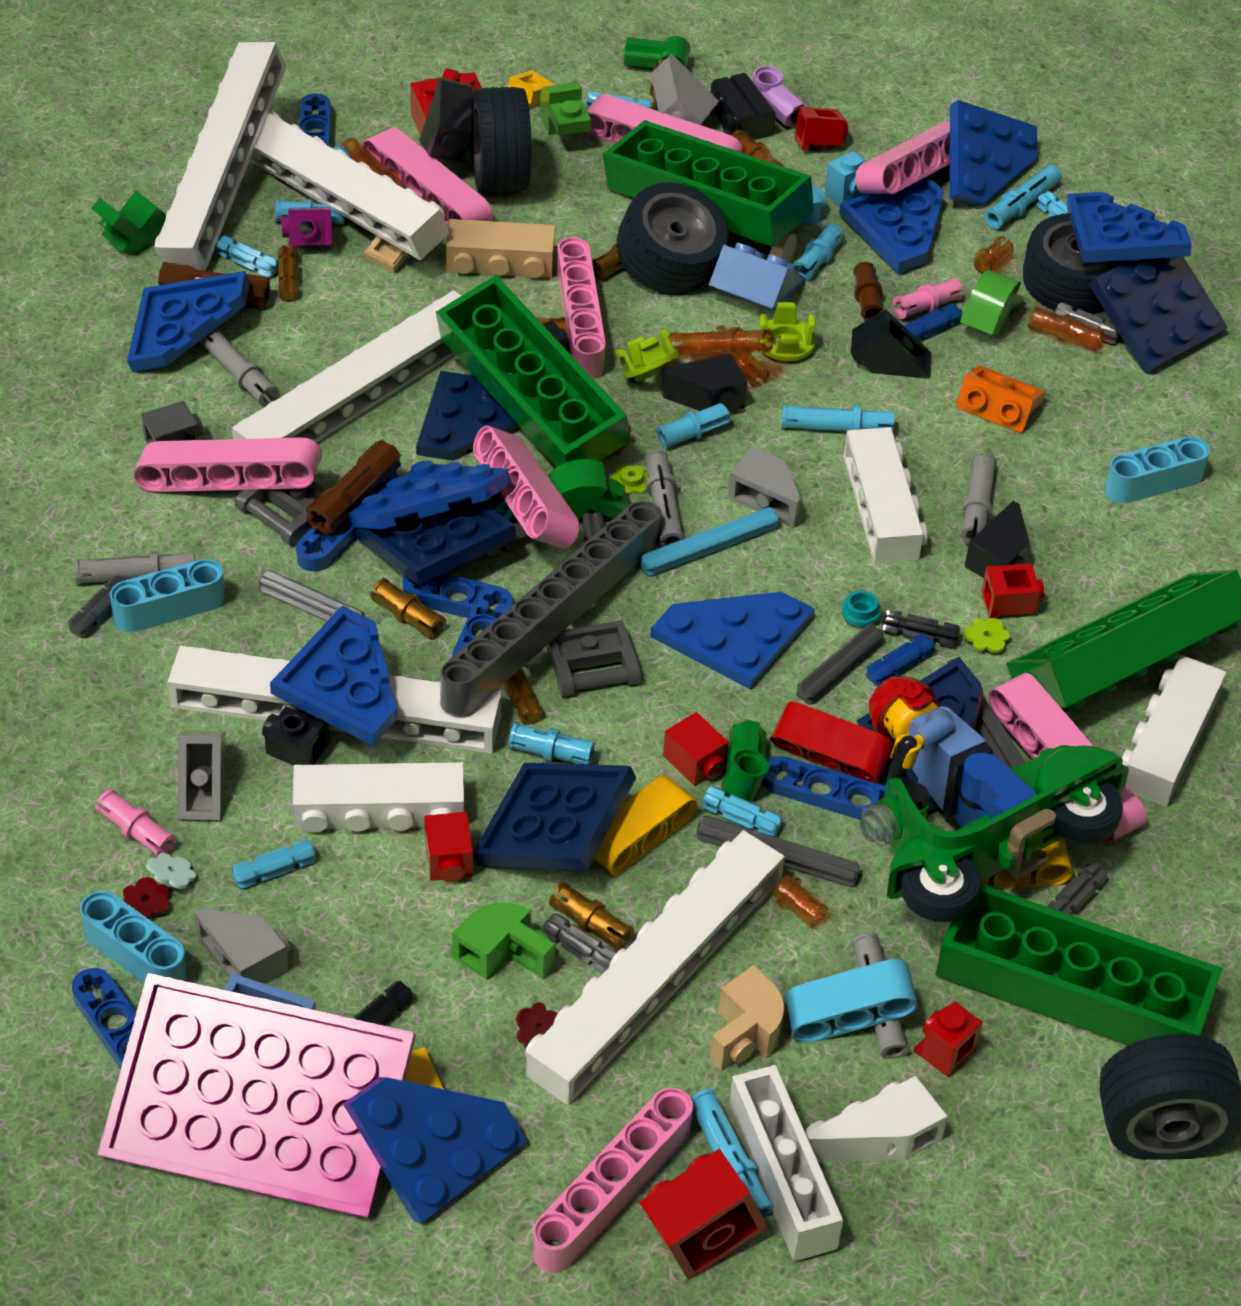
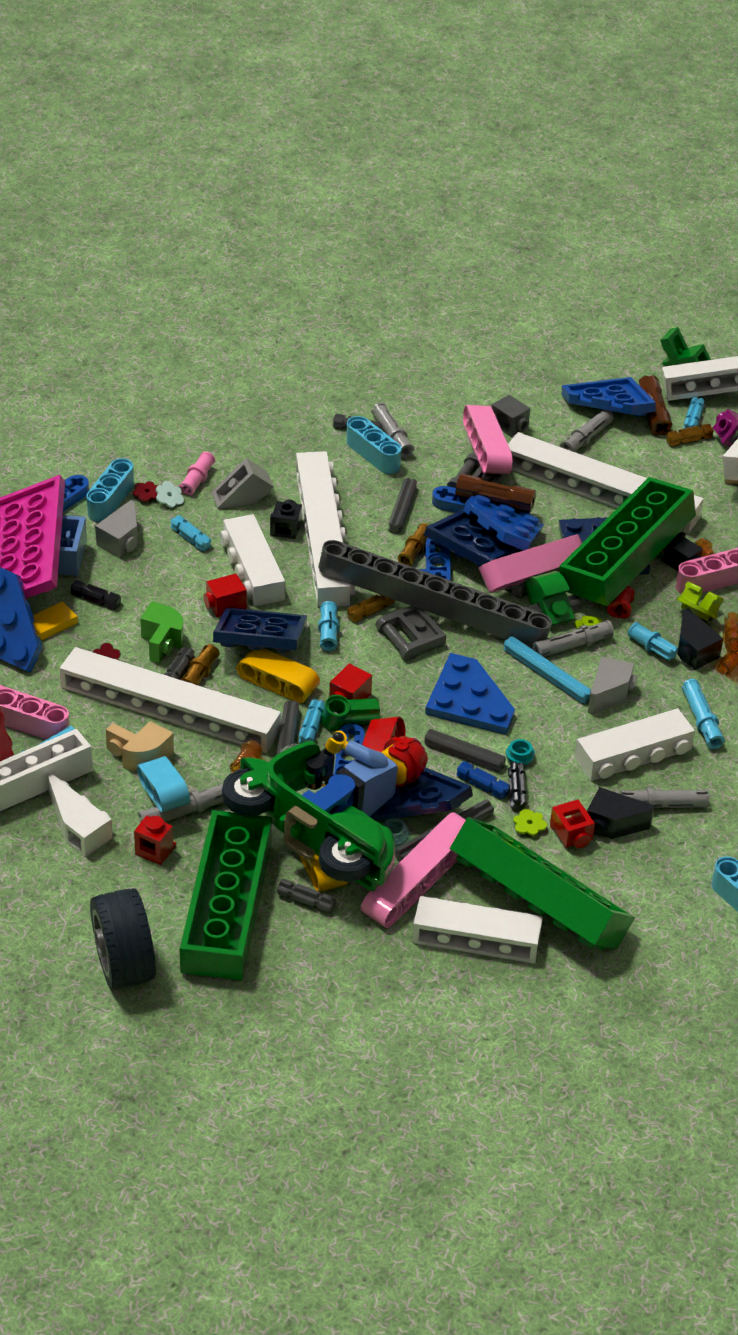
camera: 75 degrees right, 5 degrees down
blue plate [270,606,397,746] -> none

